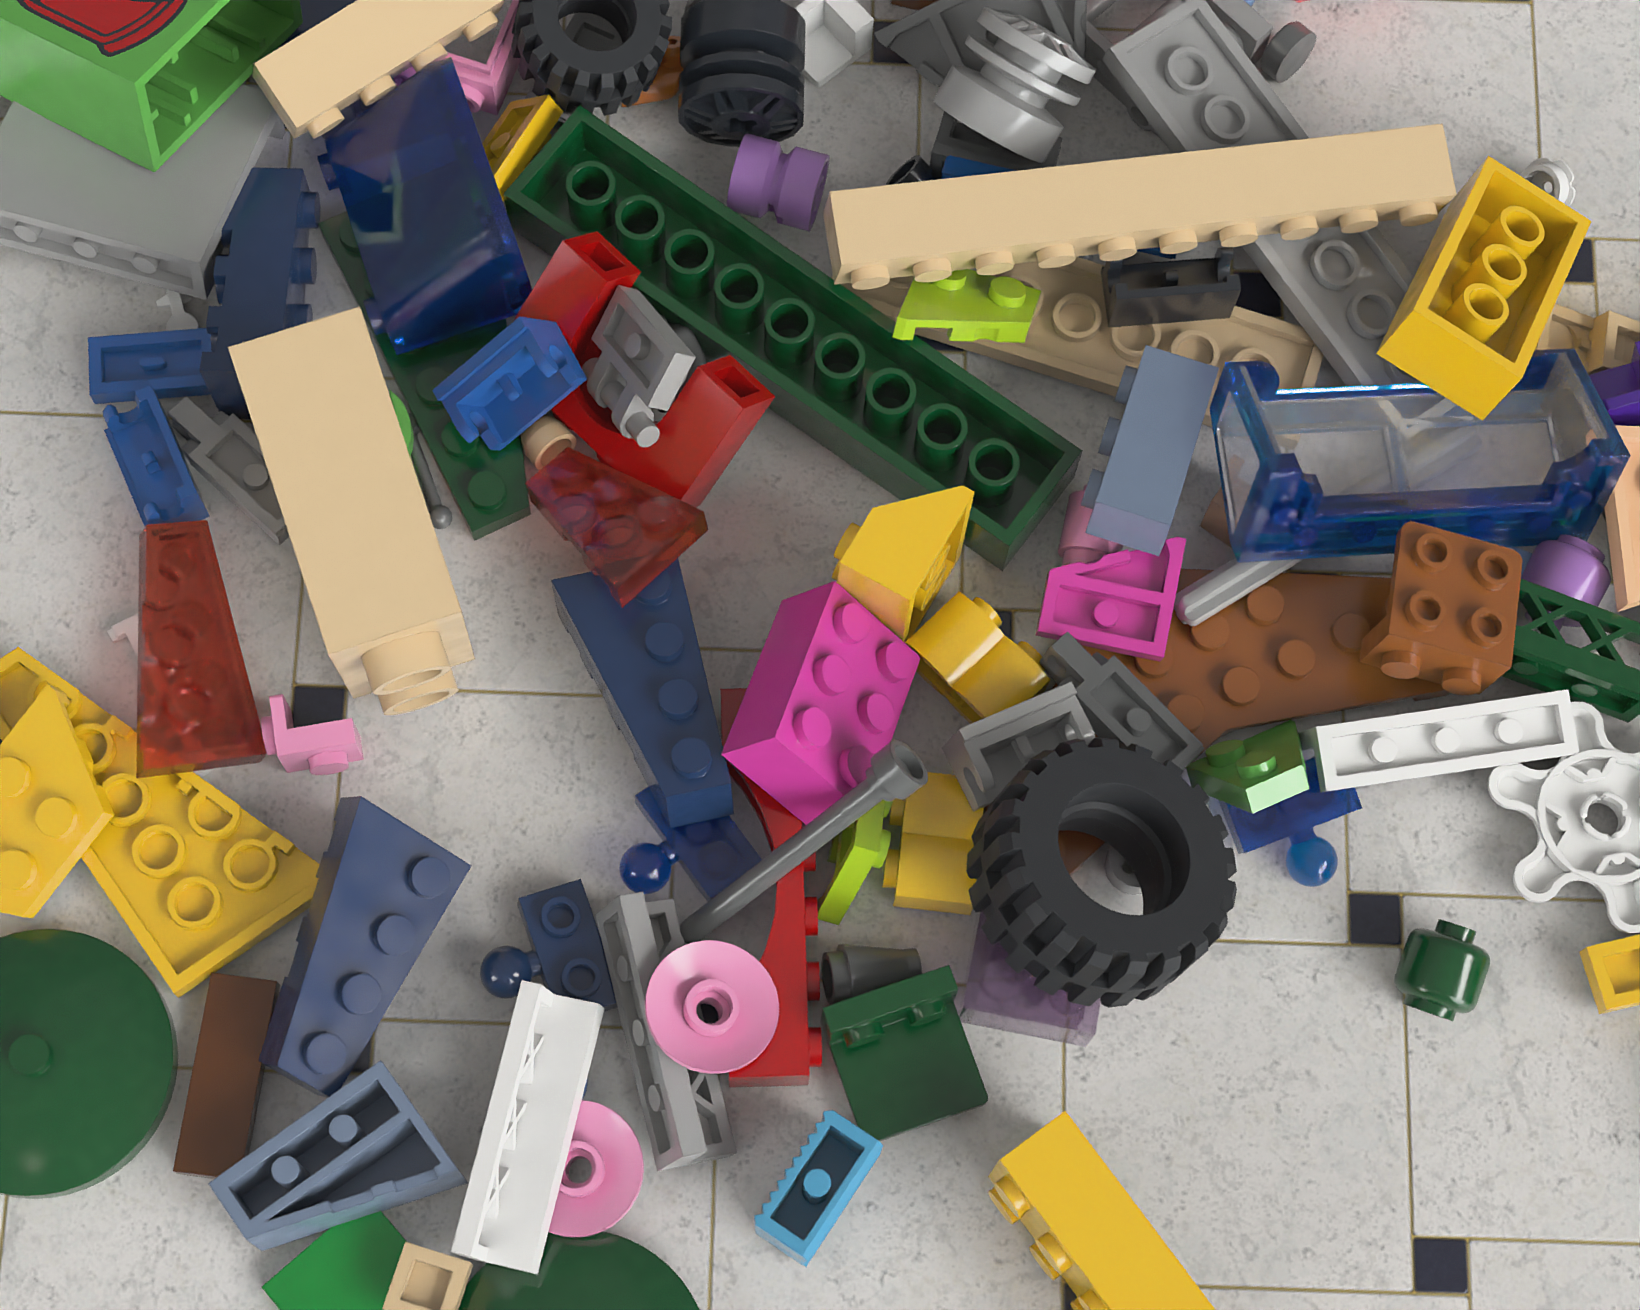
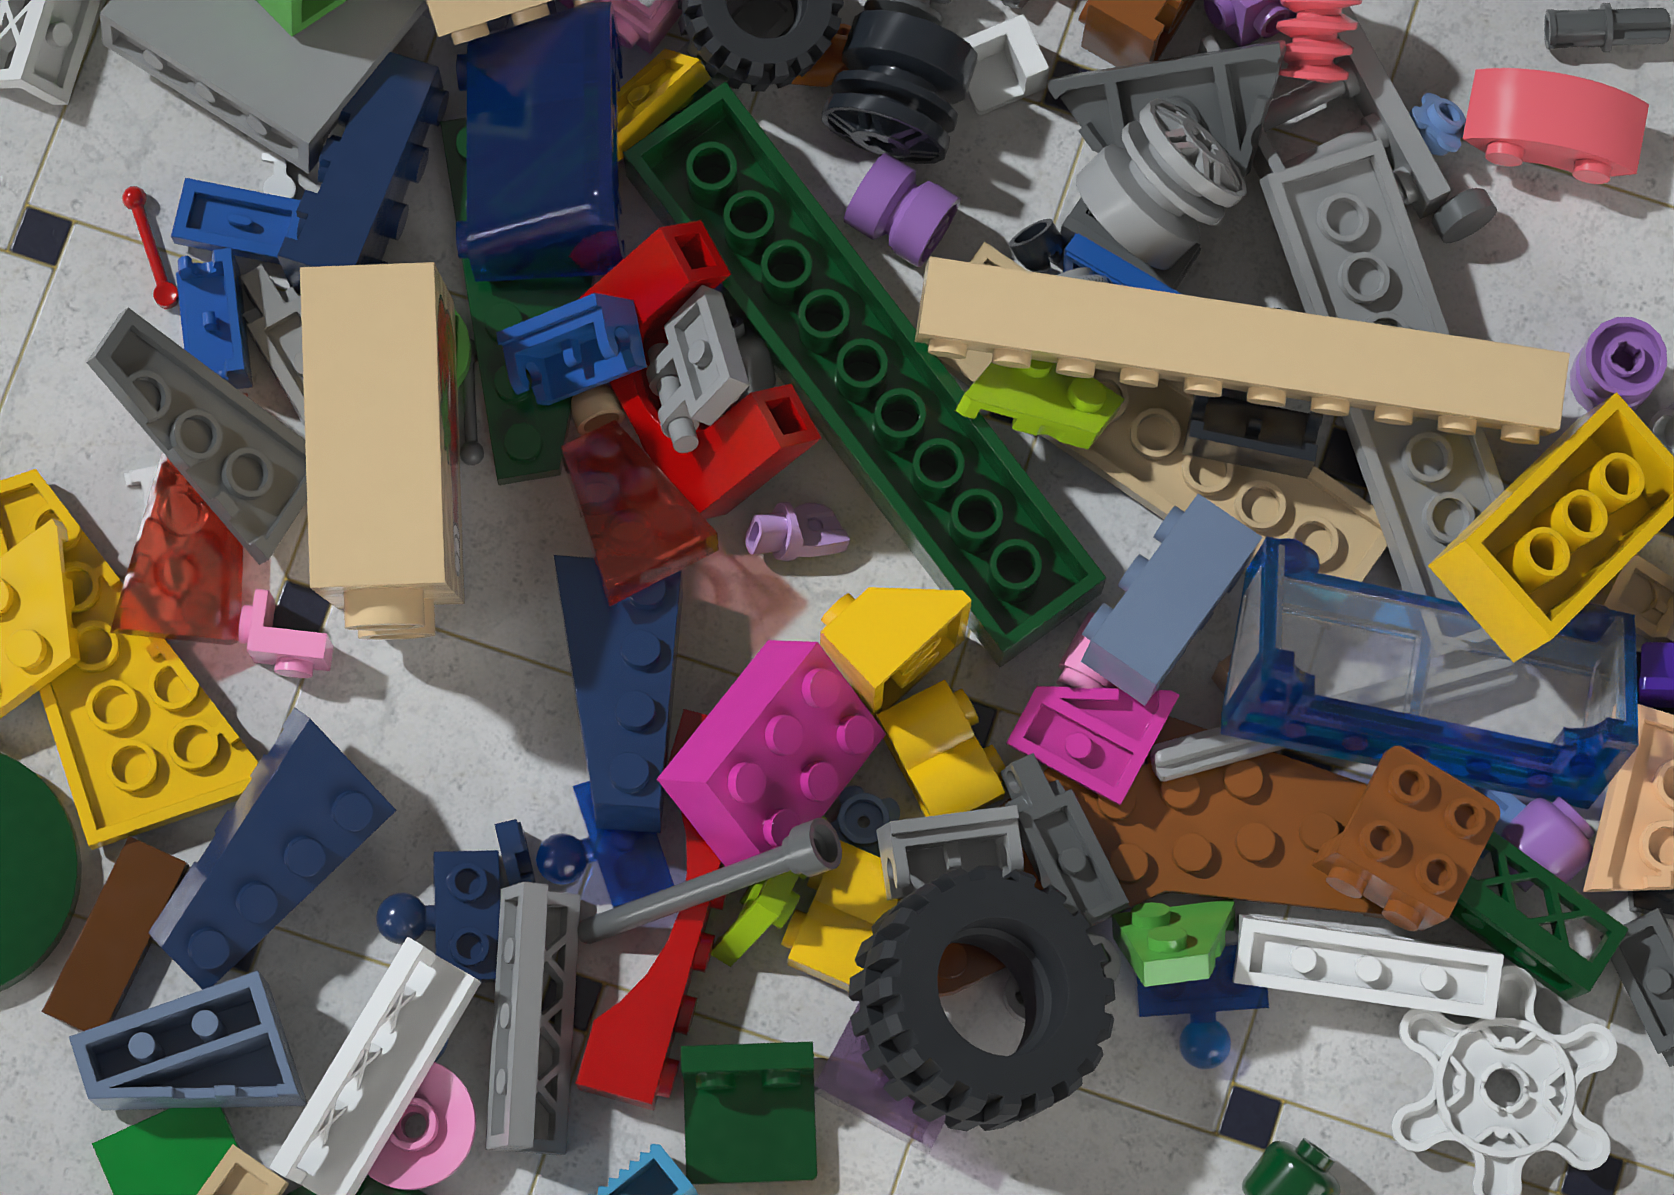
camera: 20 degrees right, 5 degrees up
bright pink dish [645,940,779,1074] -> none
dark grey cone [821,944,922,1005] -> none
none -> dark grey wing [86,307,307,565]
none -> red hinge [122,186,179,309]
none -> dark blue tile [494,819,536,886]
none -> lavender piece [745,502,850,561]
none -> medium blue plate [830,785,900,857]
none -> medium lavender wheel [1570,317,1667,412]

